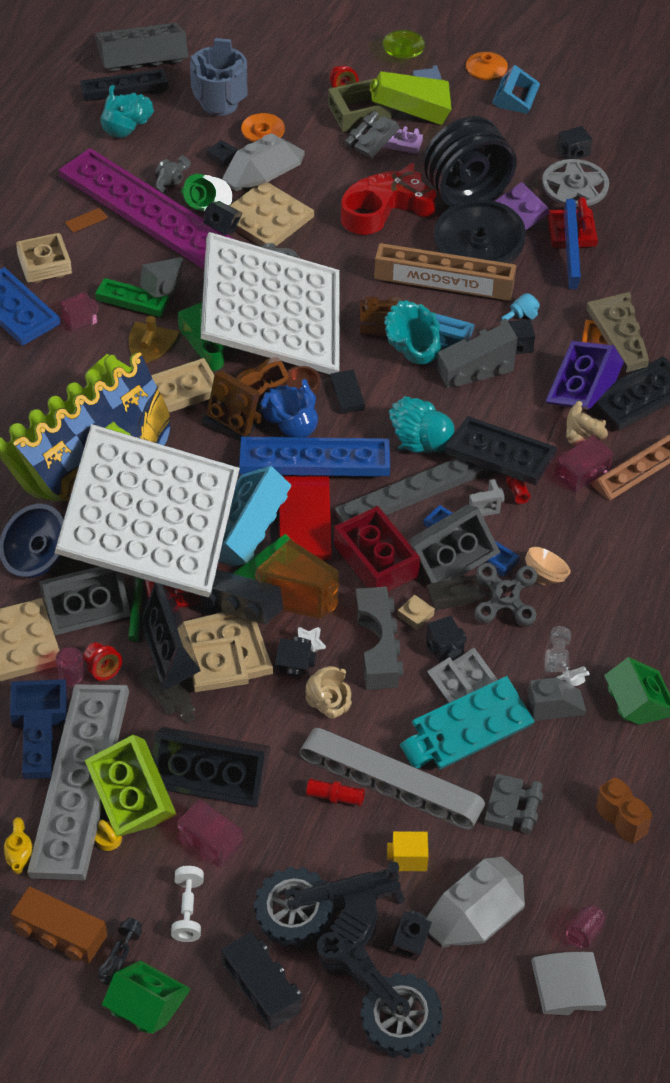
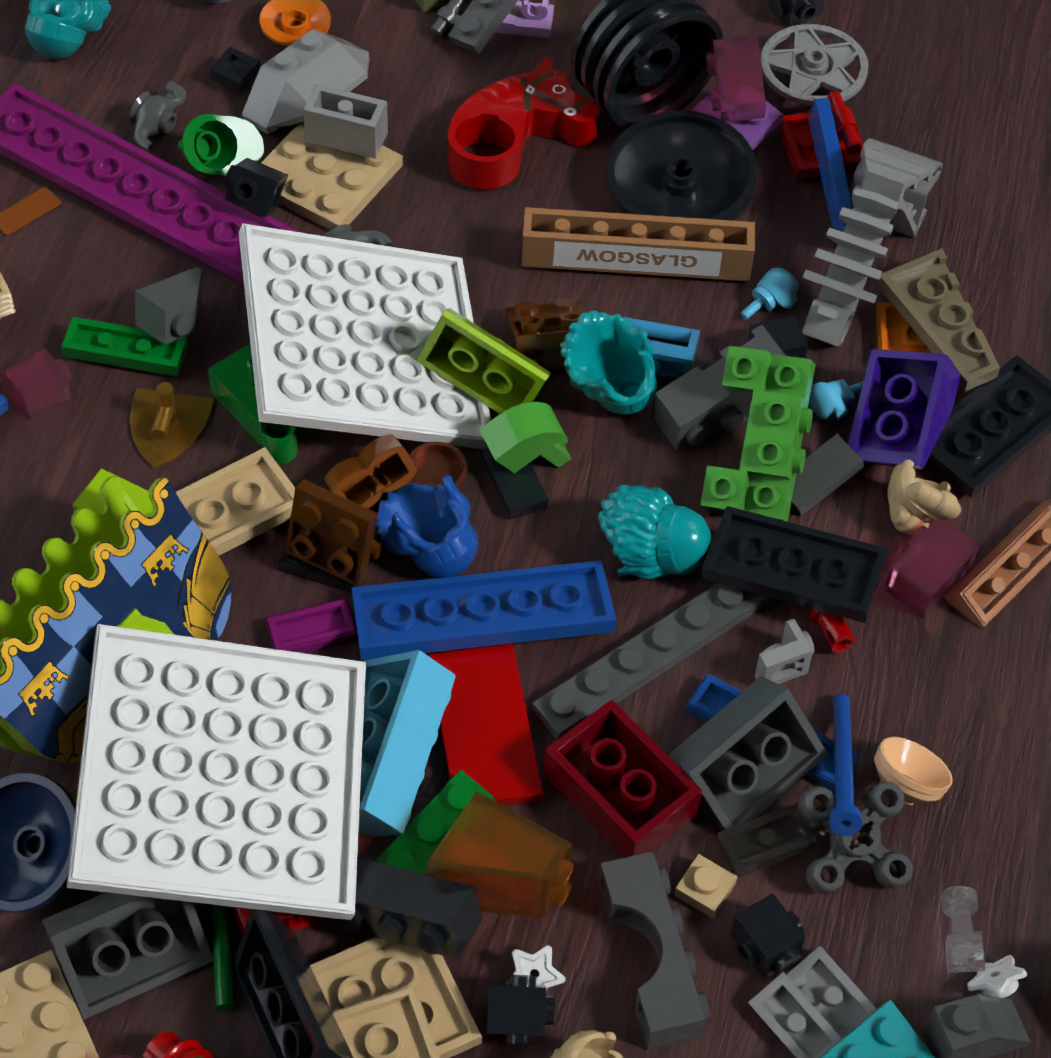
camera: 10 degrees left, 5 degrees up
none -> magenta tile [264,598,358,653]
none -> light grey brick [303,84,388,159]
none -> lime slope [416,308,551,414]
none -> bright green brick [479,402,572,473]
none -> bright green bracket [700,346,816,522]
none -> clear pink brick [706,35,766,122]
none -> dark grey tile [791,434,864,516]
none -> light grey piece [802,138,943,346]
none -> medium azure piece [809,379,863,420]
none -> blue bar [830,693,862,836]

